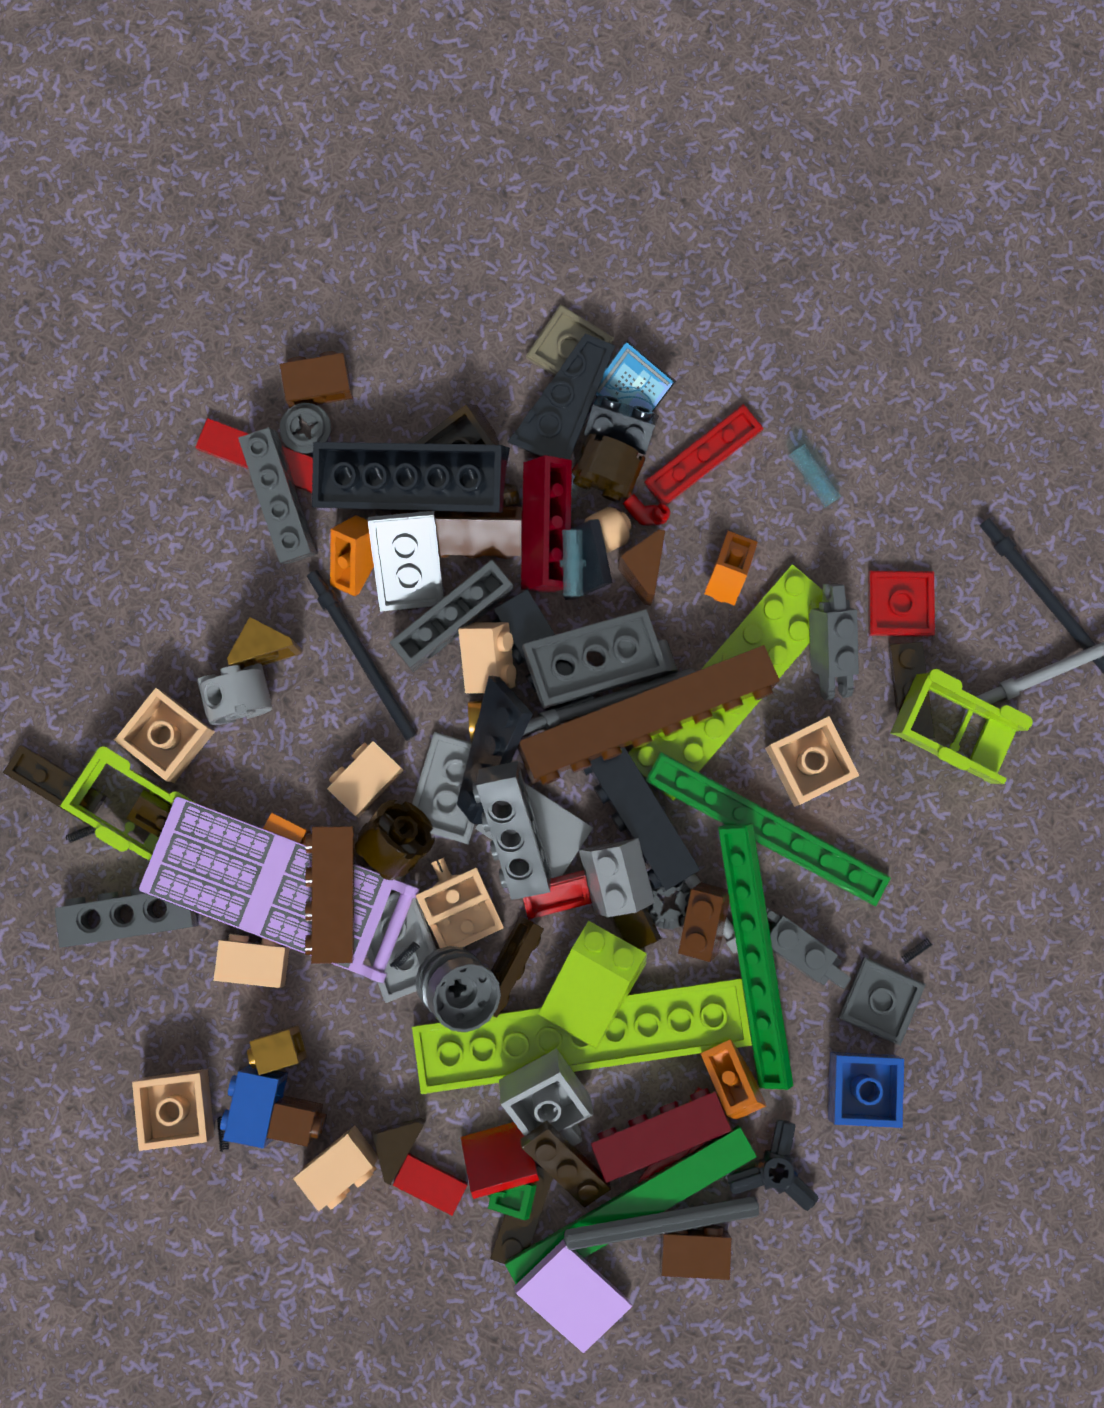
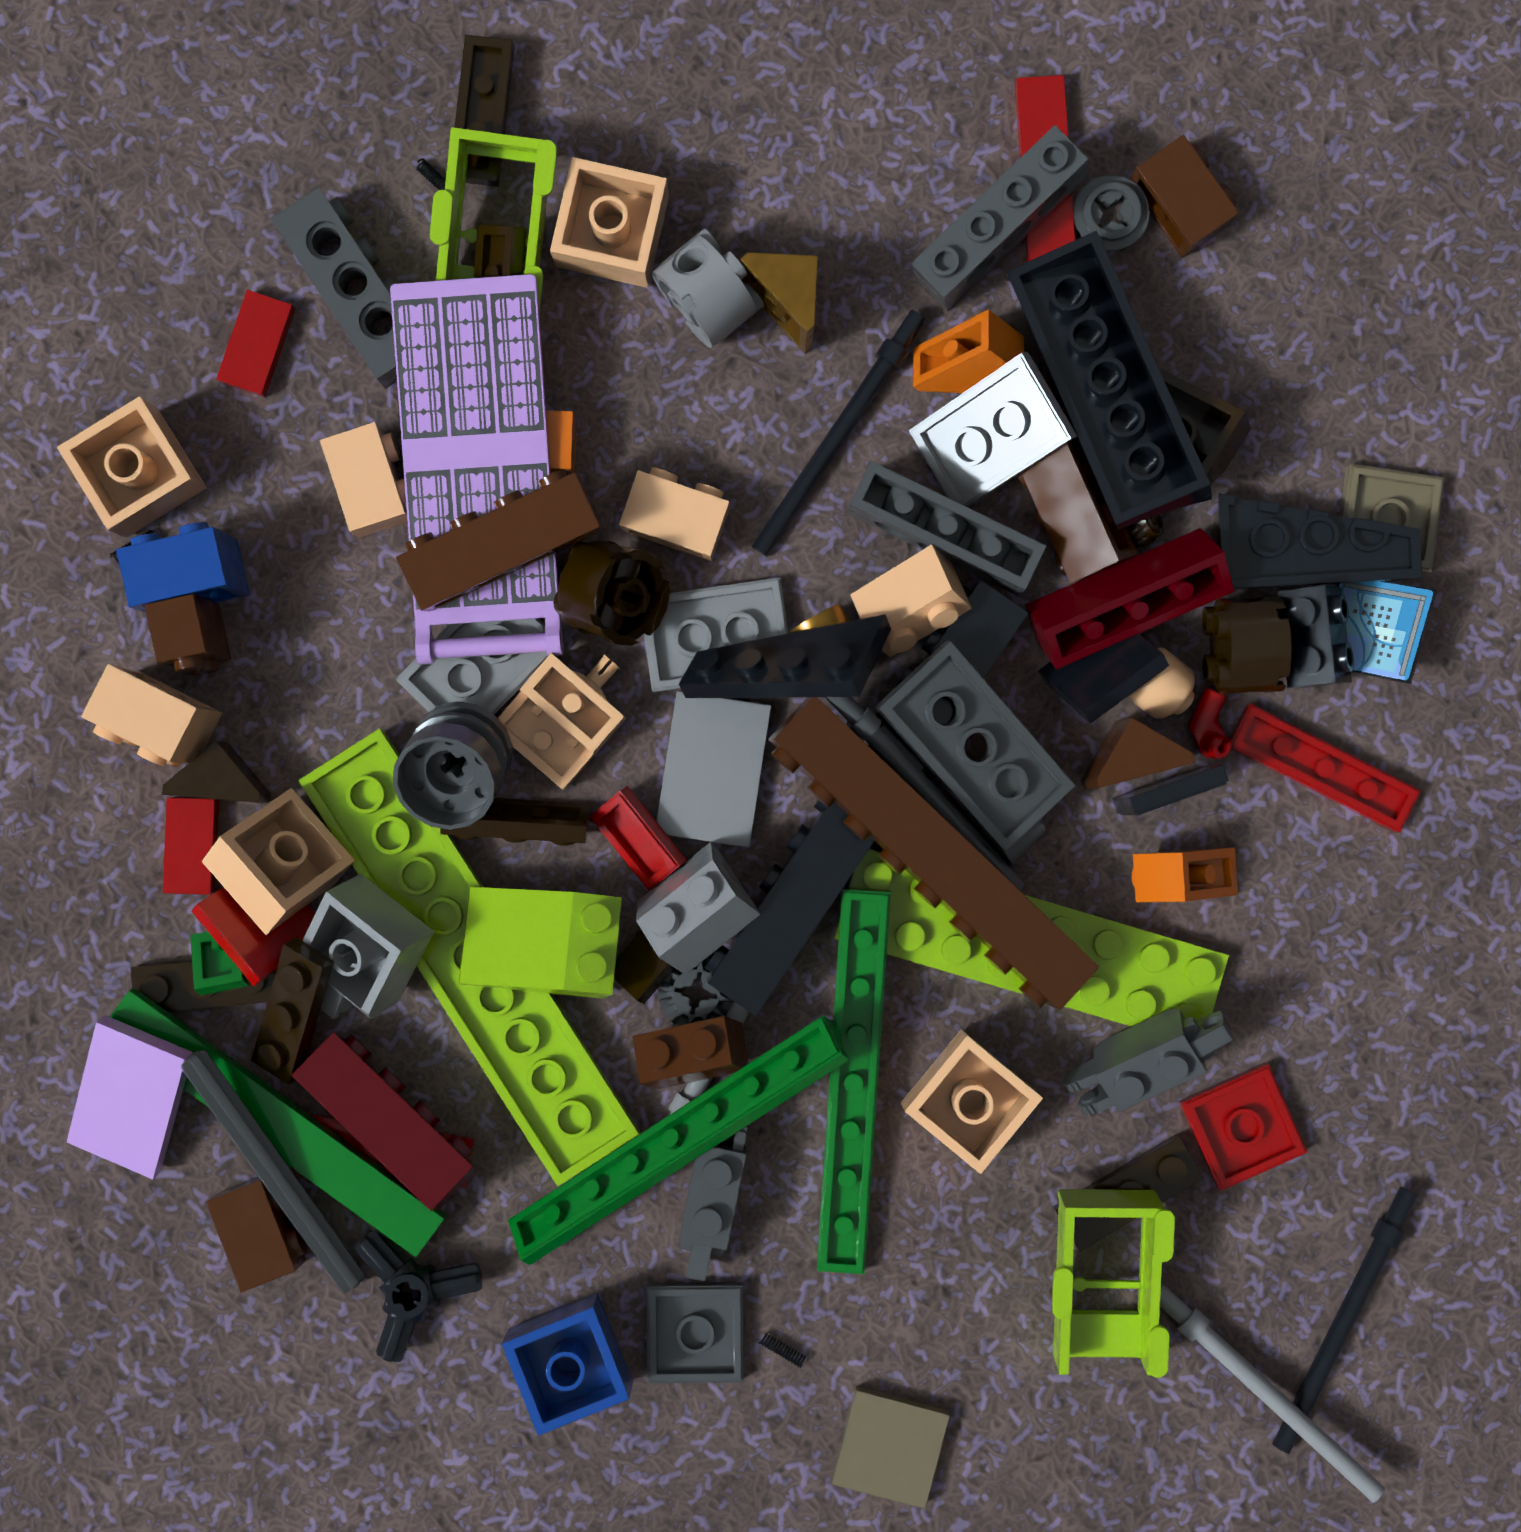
camera: 65 degrees right, 5 degrees up
pearl gold brick [247,1025,307,1075] -> none
black leg [390,942,420,970] -> none
brick [472,761,552,900] -> none
clear light blue pin [560,530,586,597] -> none
orange slope [700,1039,767,1120] -> none
clear light blue pin [788,444,842,508] -> none
none -> light nougat brick [202,788,355,935]
none -> red tile [216,290,296,398]
none -> dark tan tile [831,1386,950,1509]
none -> black tile [1112,765,1229,816]

